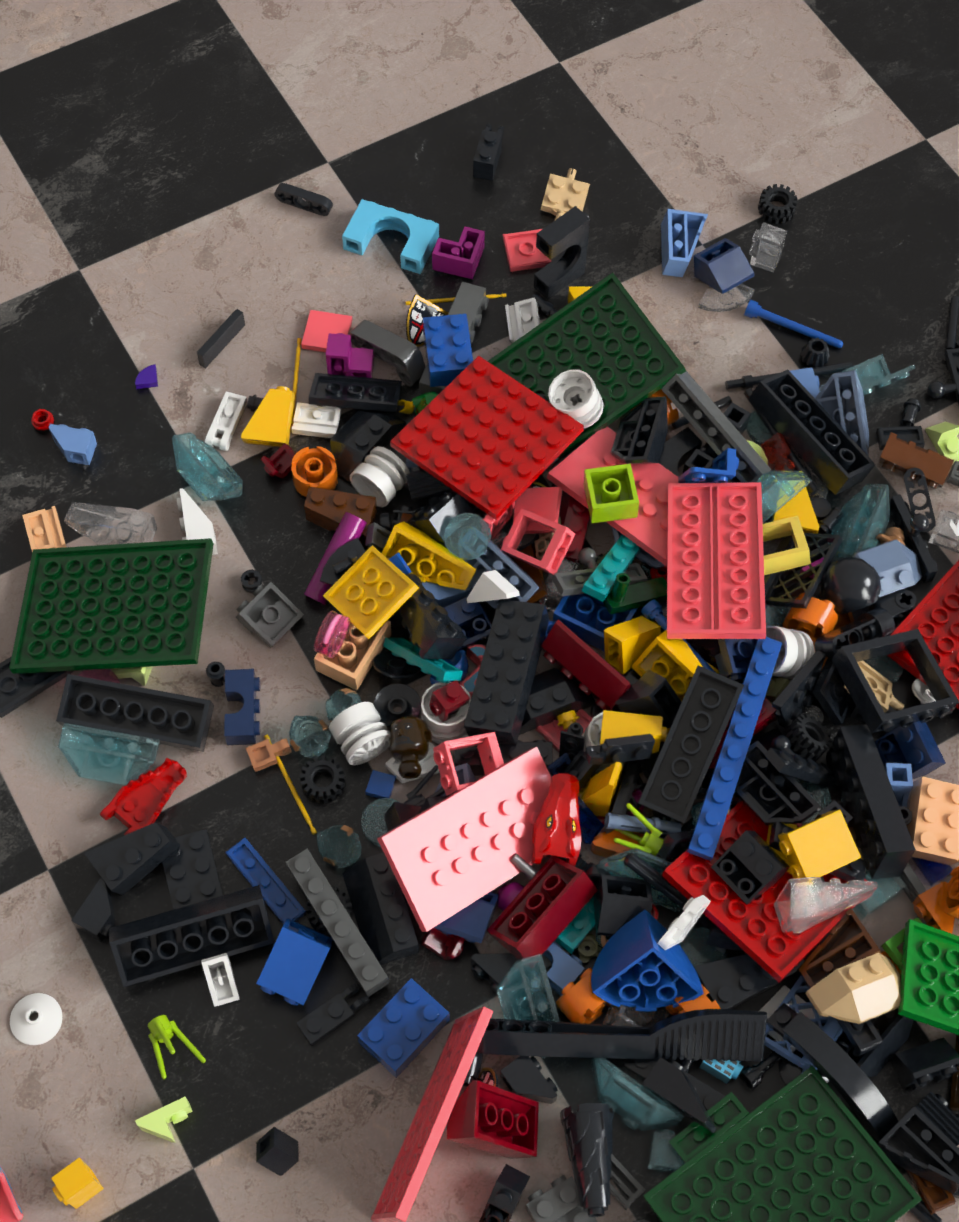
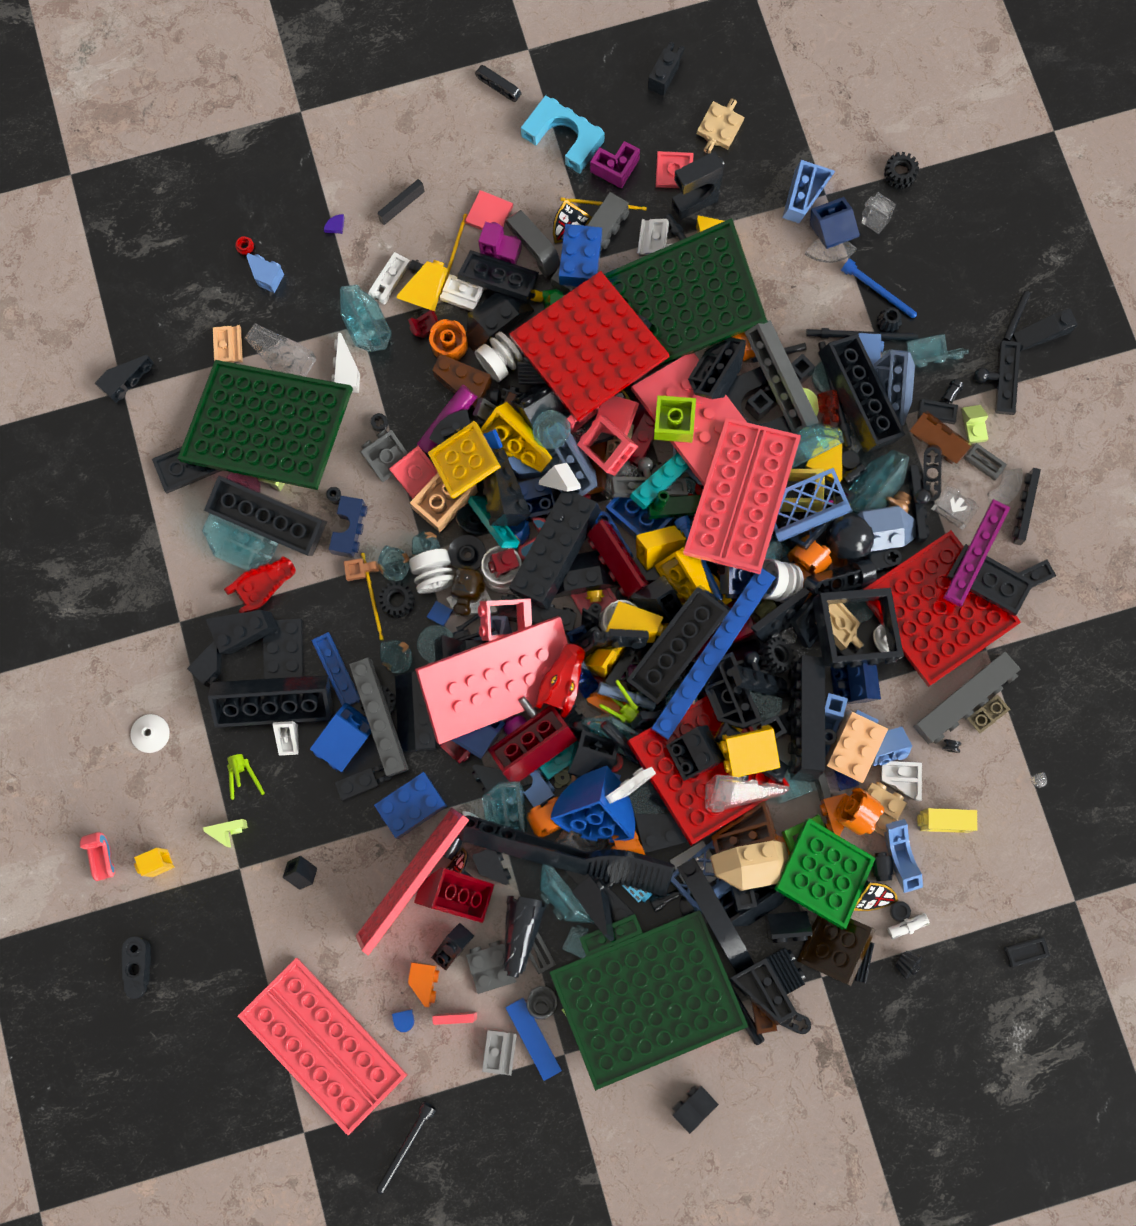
camera: 20 degrees right, 15 degrees up
clear pink head [314,611,350,658] -> none
white wheel [548,370,604,428] -> none
blue bracket [678,448,739,483] -> none
none -> coral tile [389,446,438,498]
none -> medium blue fence [774,467,852,542]

